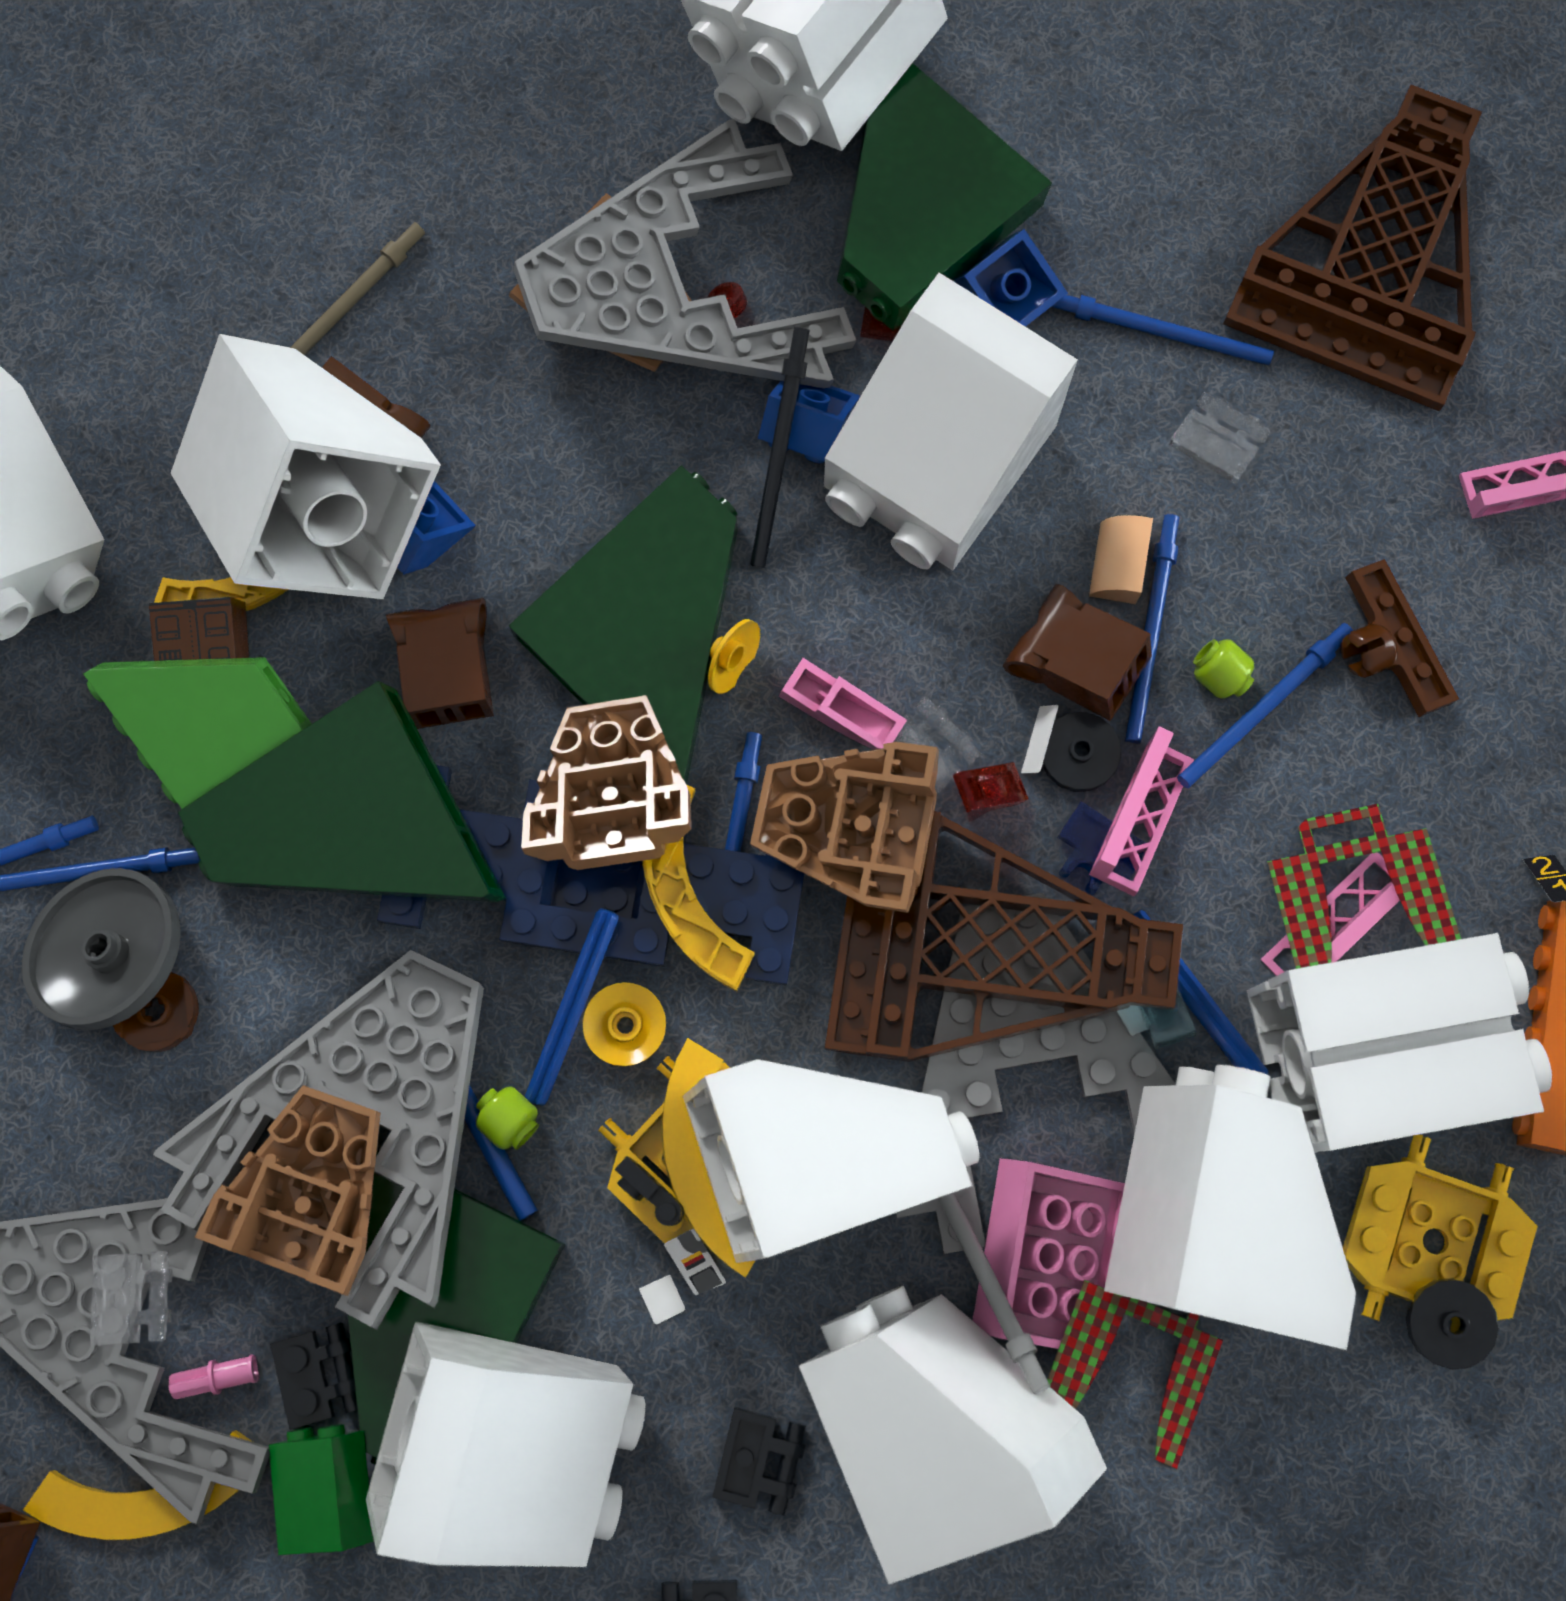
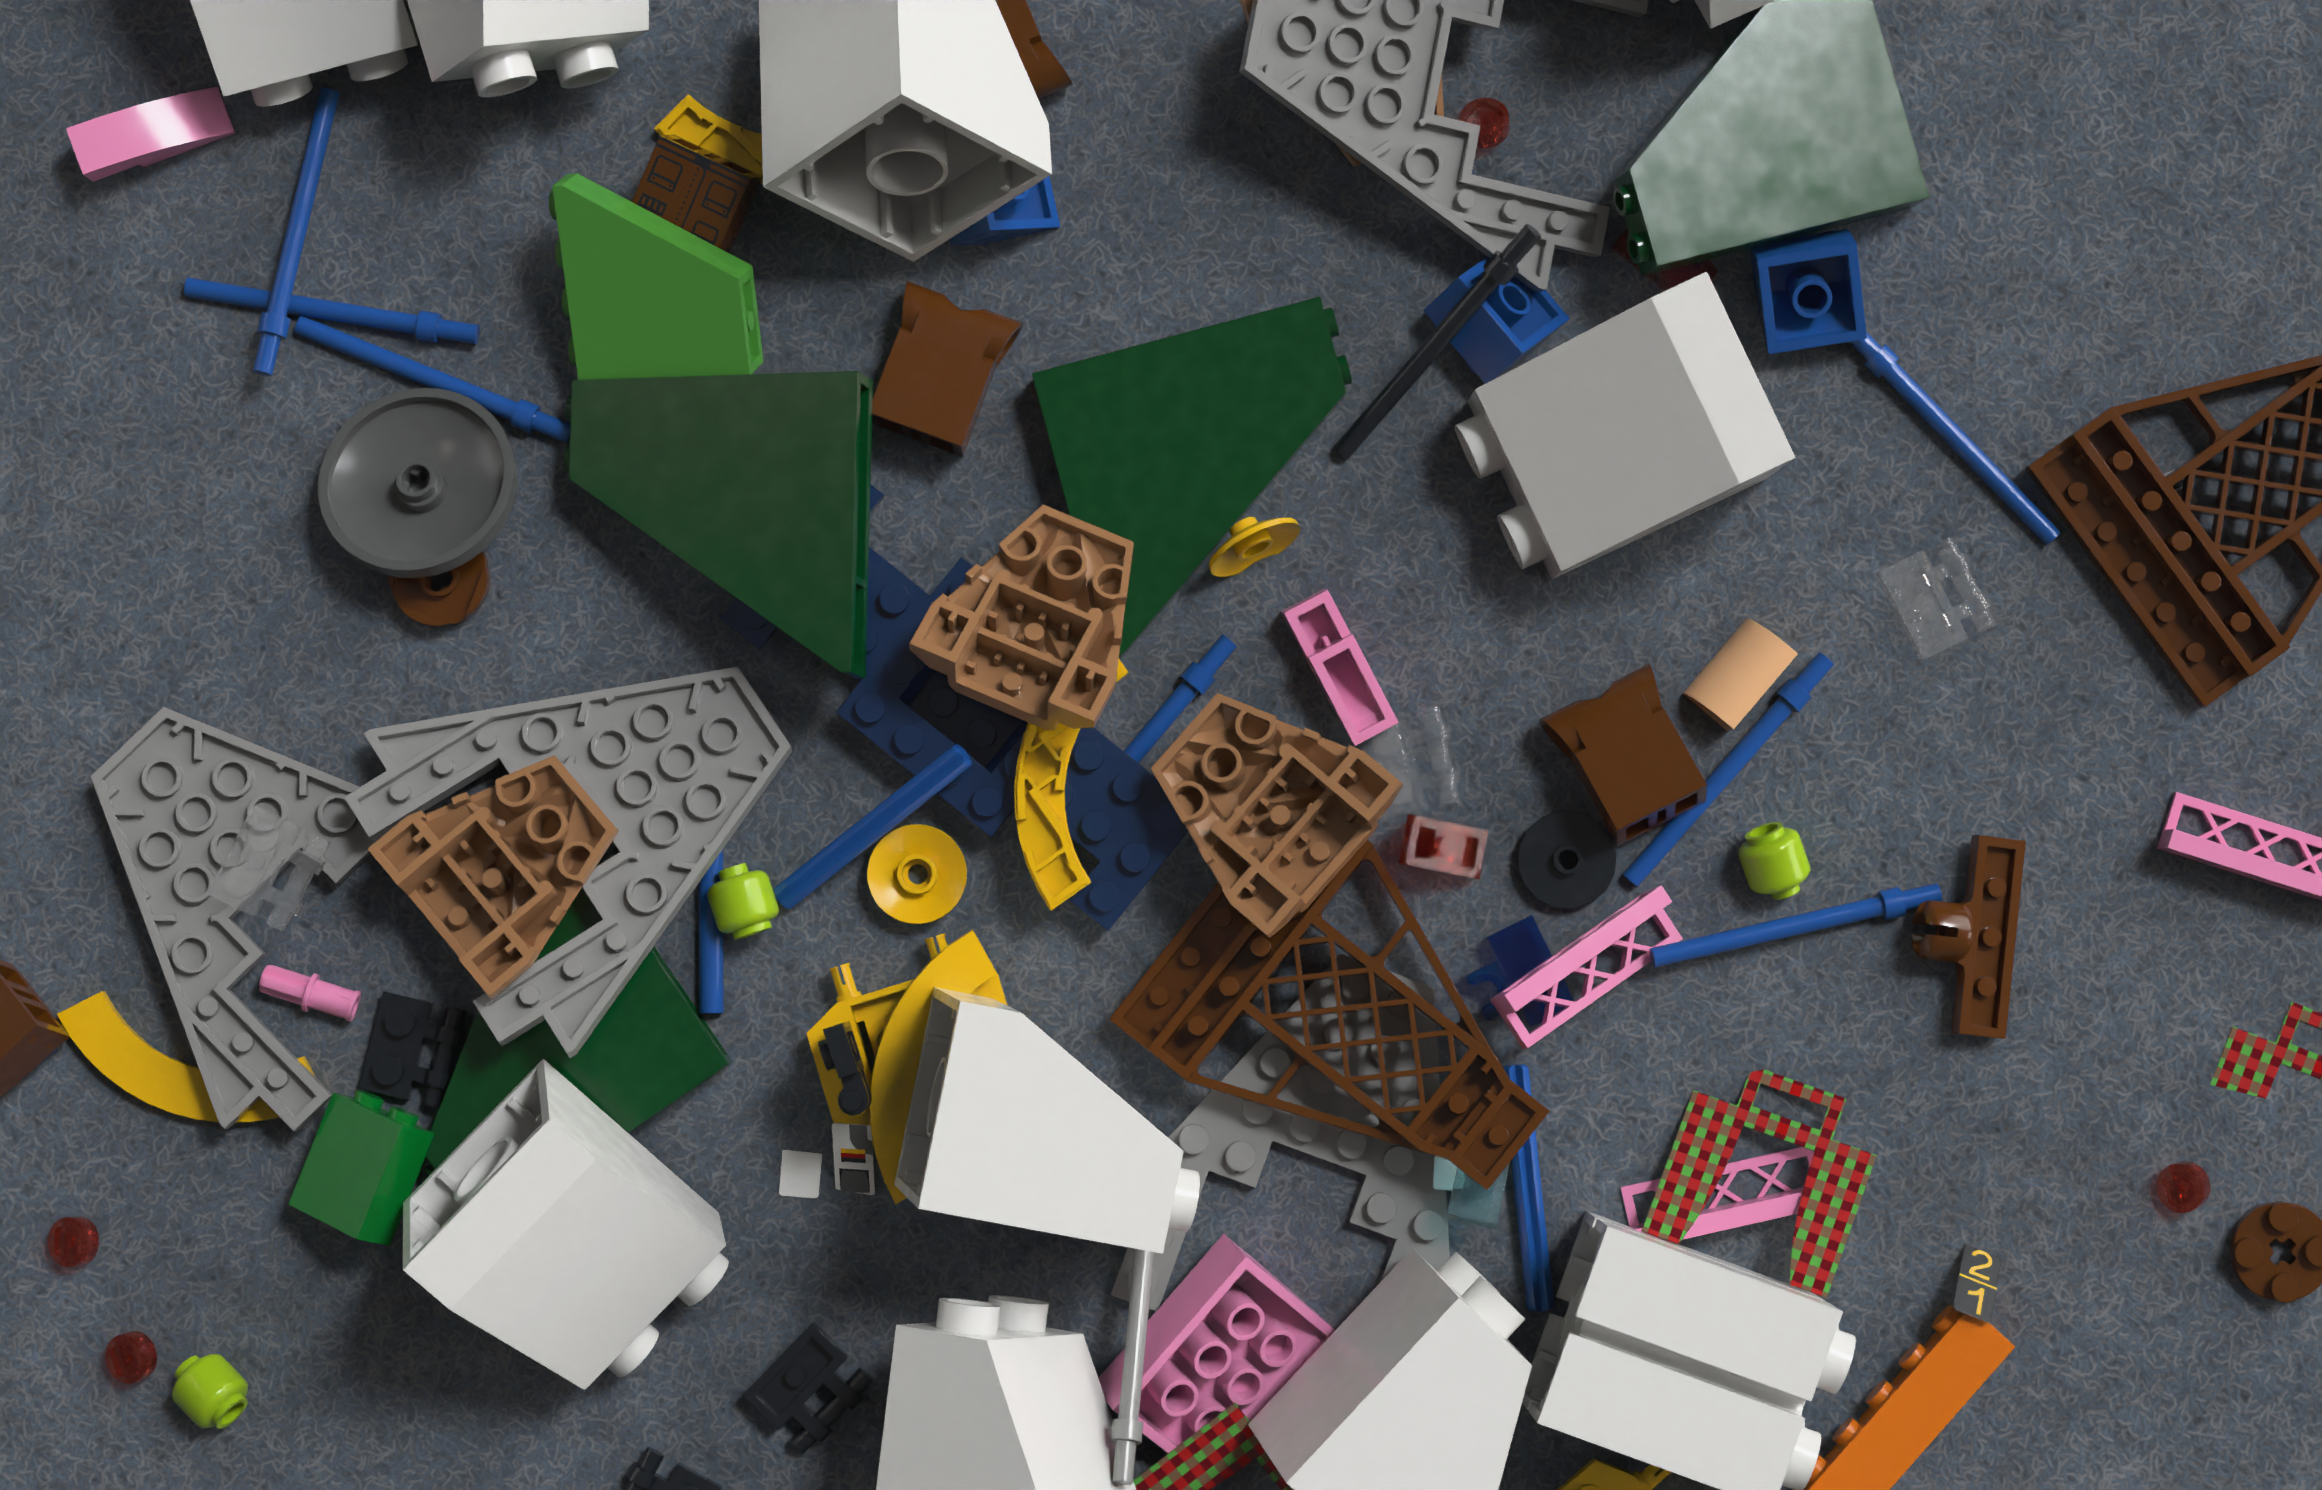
camera: 25 degrees right, 10 degrees up
white sticker [1021,705,1058,774] -> none

